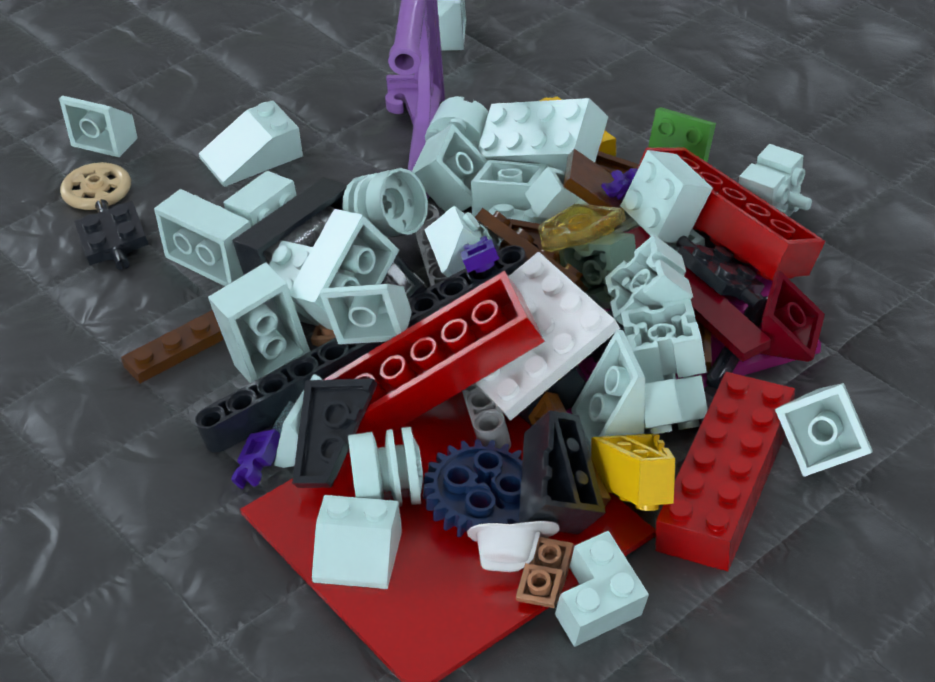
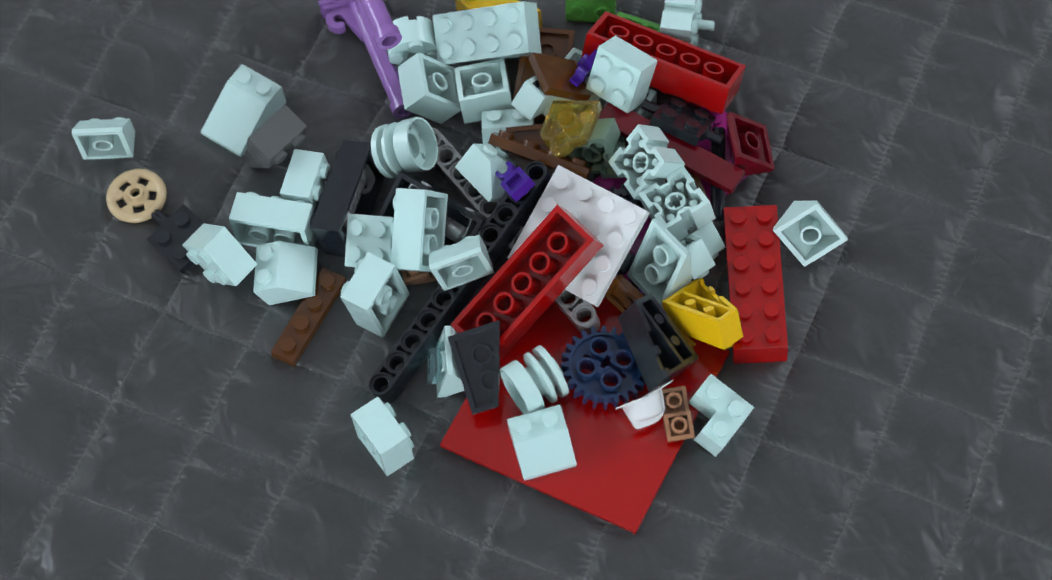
camera: 20 degrees left, 20 degrees up
dark purple plate [231,429,281,489] -> none
none -> light aqua brick [183,223,257,286]
none -> dark grey slope [246,105,307,168]
none -> light aqua slope [253,241,318,305]
none -> light aqua brick [351,397,414,476]

